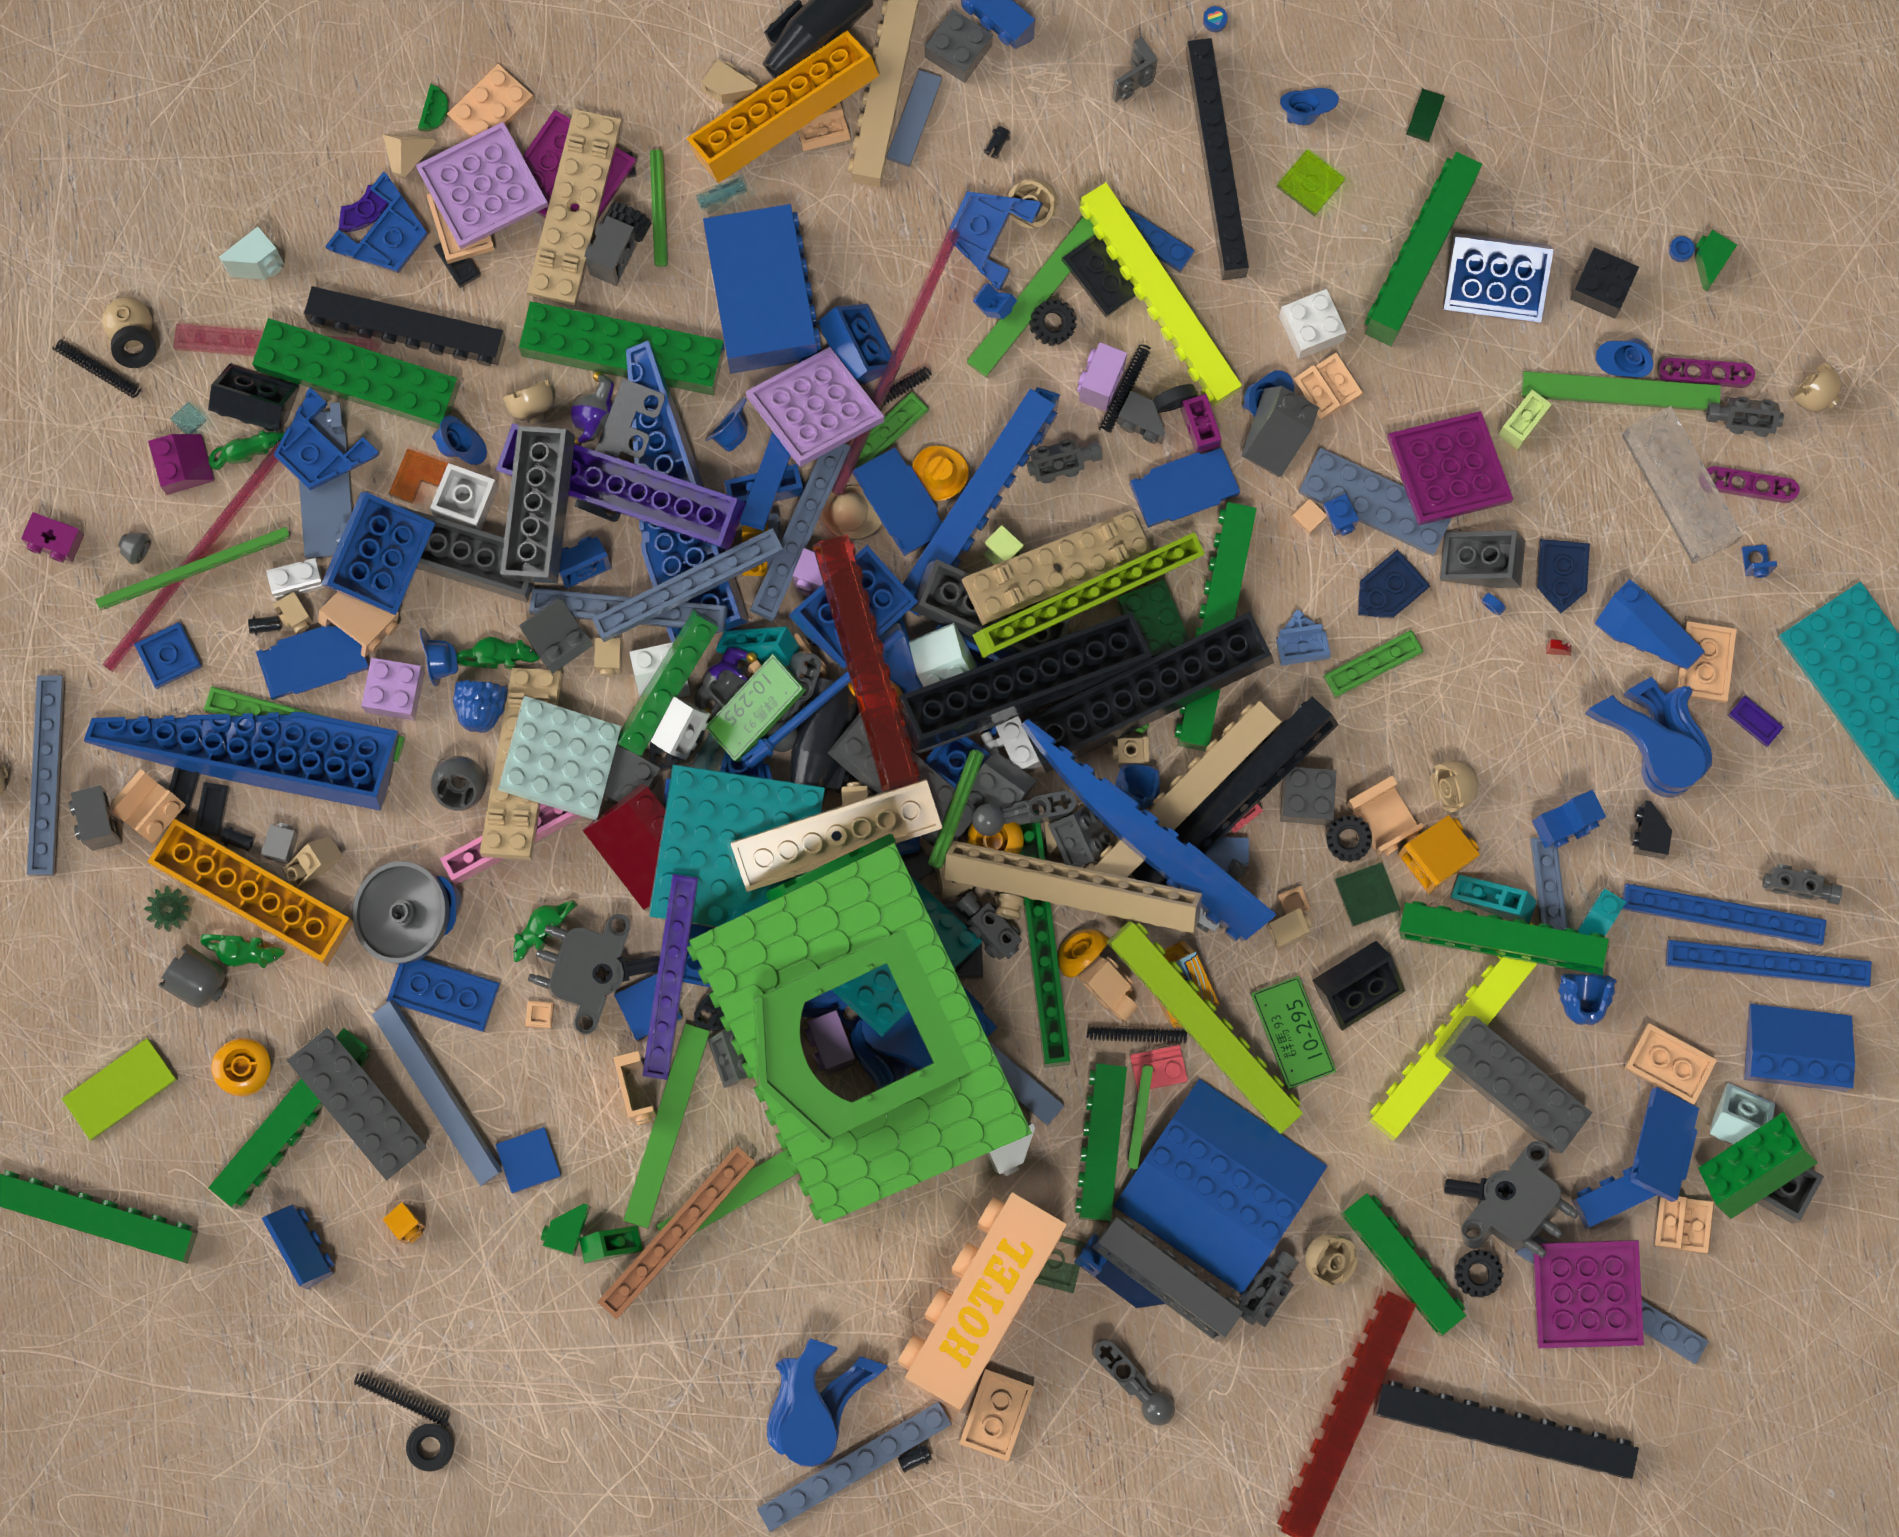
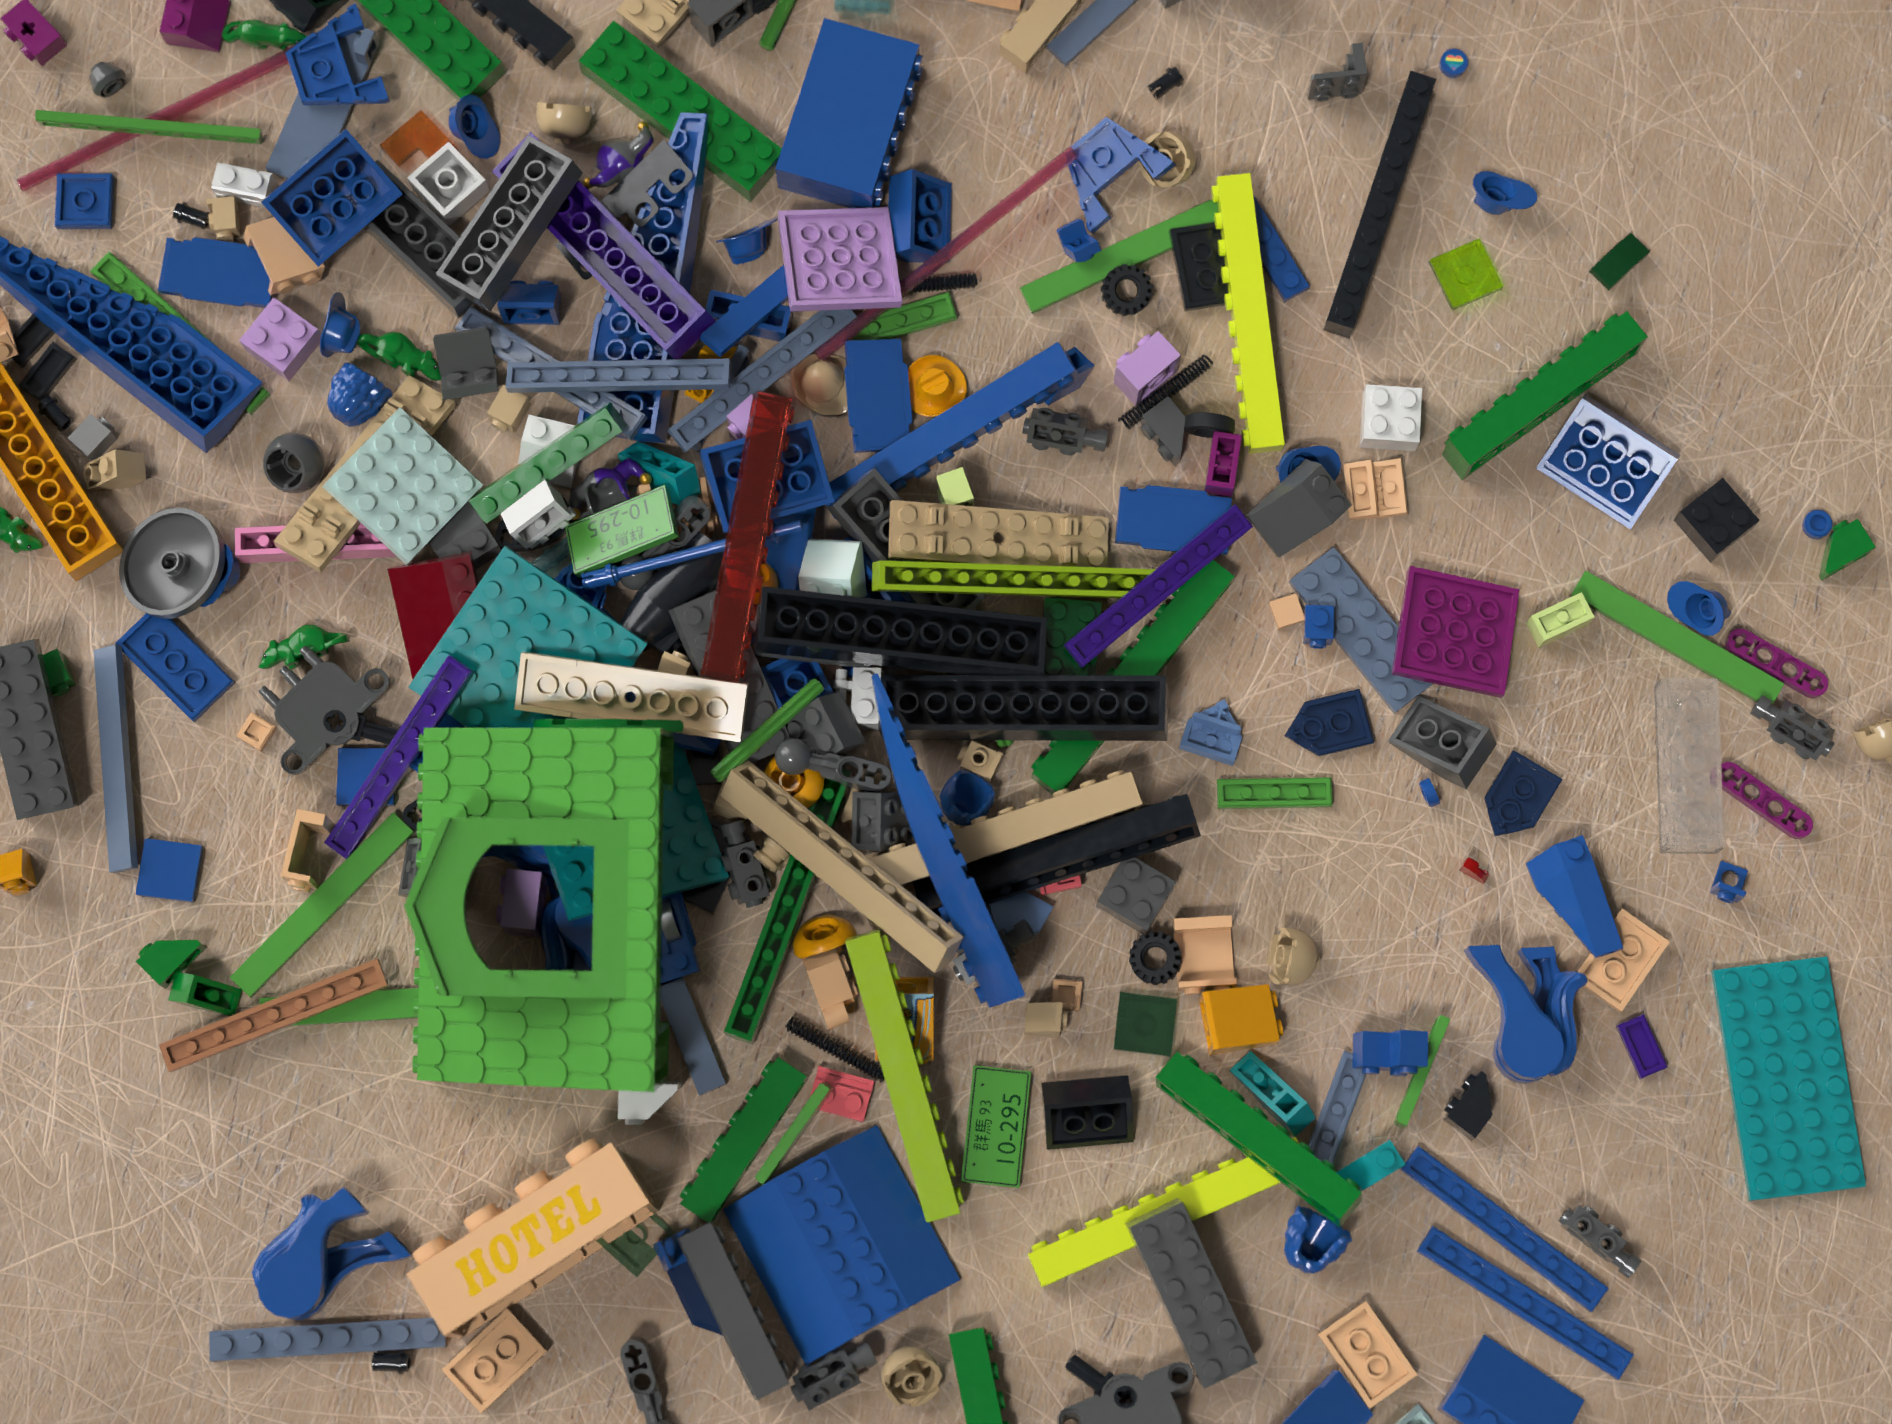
camera: 30 degrees right, 0 degrees up
none -> dark purple tile [1064,505,1253,667]
none -> bright green tile [1394,1015,1450,1128]

